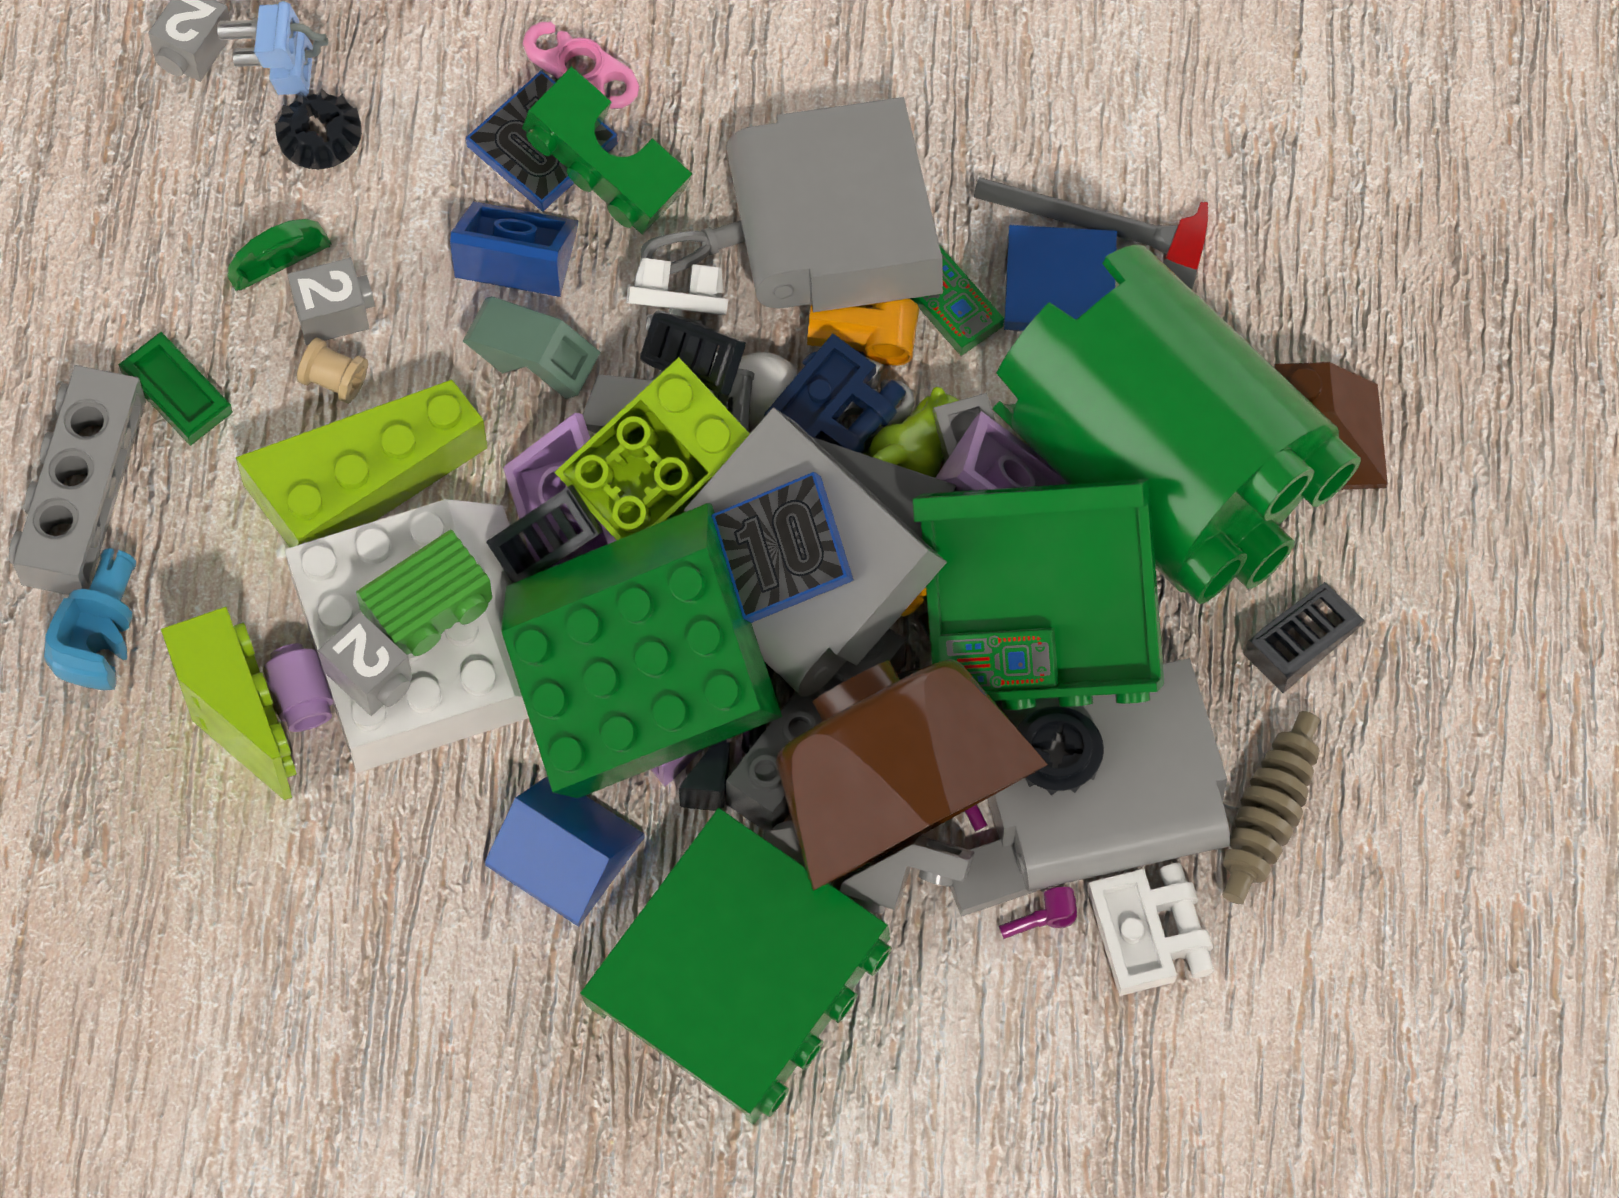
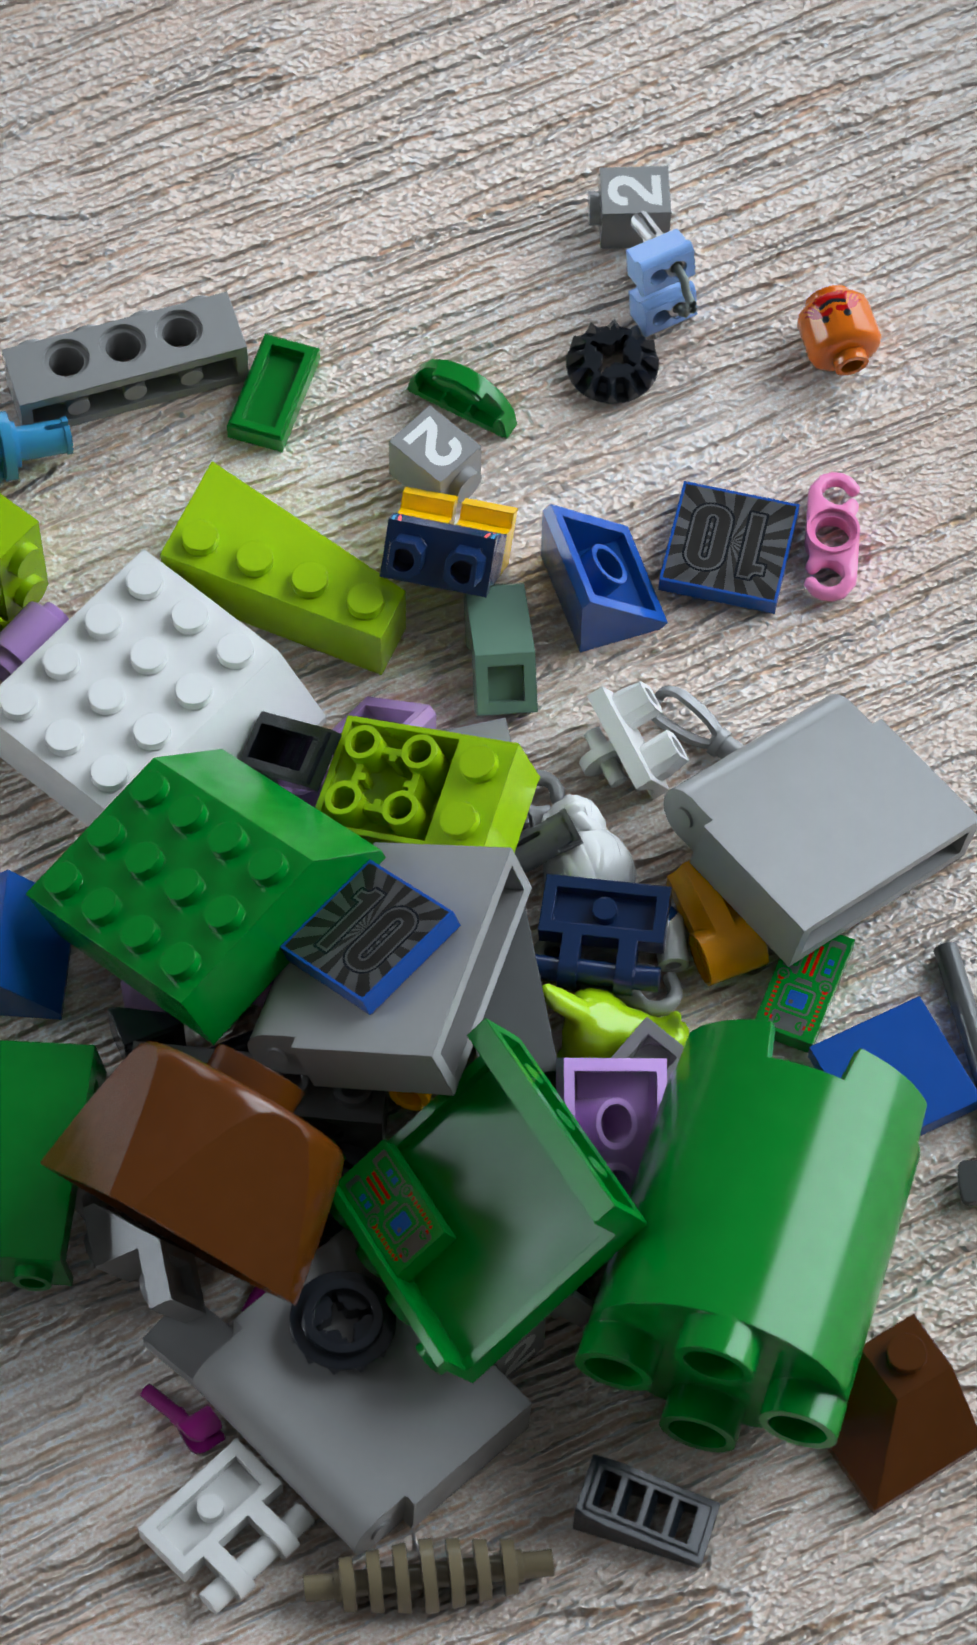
camera: 60 degrees right, 5 degrees down
tan bush [296,337,369,404] -> none
light grey brick [318,612,412,716] -> none
bright green brick [356,529,493,656] -> none
green arch [522,66,692,235] -> none
black slope [640,311,746,396] -> none
none -> dark blue hips [380,486,518,597]

